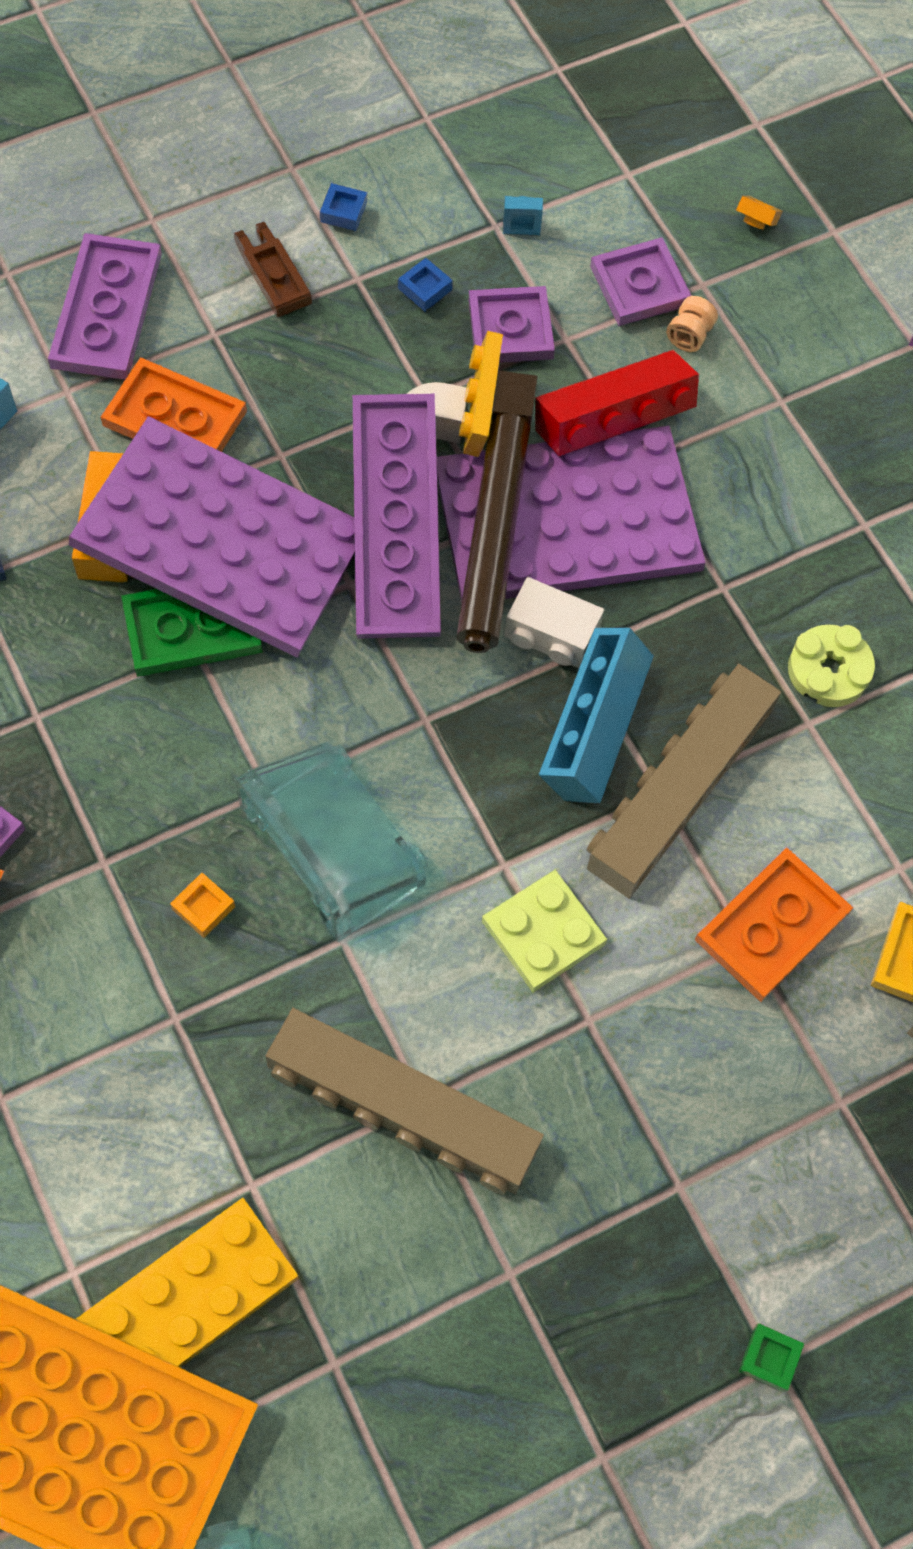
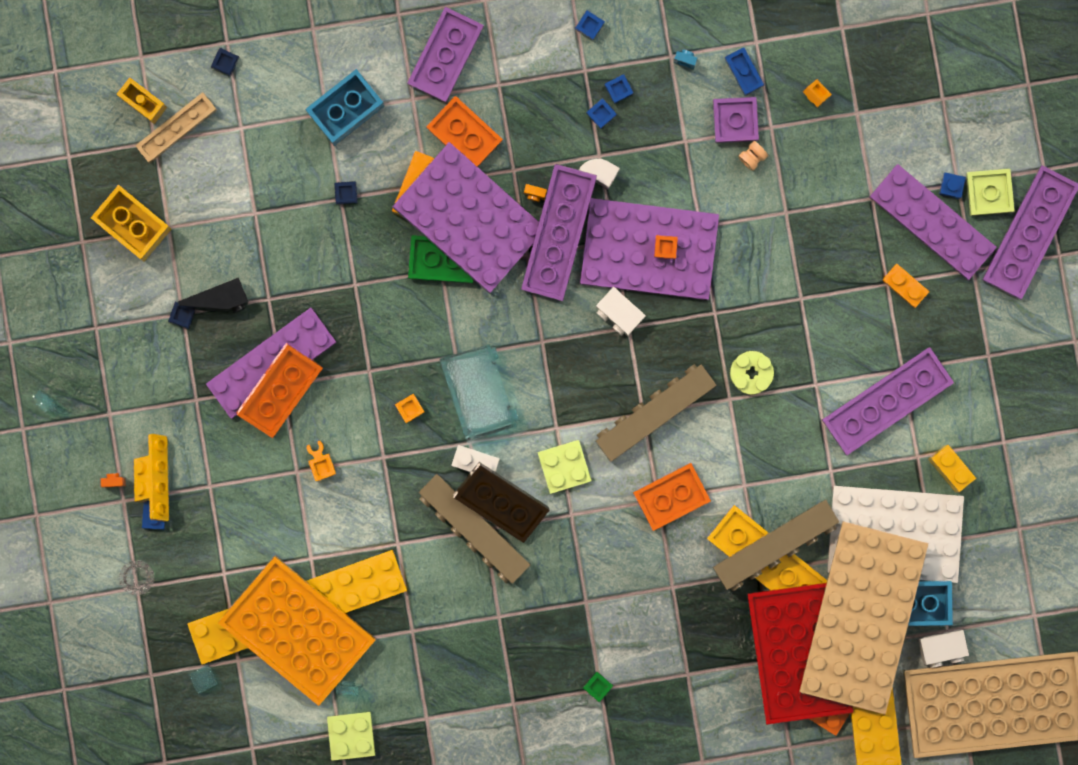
camera: 20 degrees right, 20 degrees up
reddish brown hinge [234,221,312,318] -> none
dark brown brick [456,370,538,653] -> none
yellow plate [459,330,503,457] -> none
medium lavender plate [468,286,555,363] -> none
red brick [535,350,699,456] -> none
dark azure brick [539,628,654,803] -> none
none -> light orange plate [307,441,336,482]
none -> white brick [451,445,500,472]
none -> dark brown plate [453,462,550,543]
none -> light orange plate [524,184,547,202]
none -> blue plate [586,98,617,130]
none -> orange plate [654,235,678,259]
none -> blue plate [724,47,764,96]

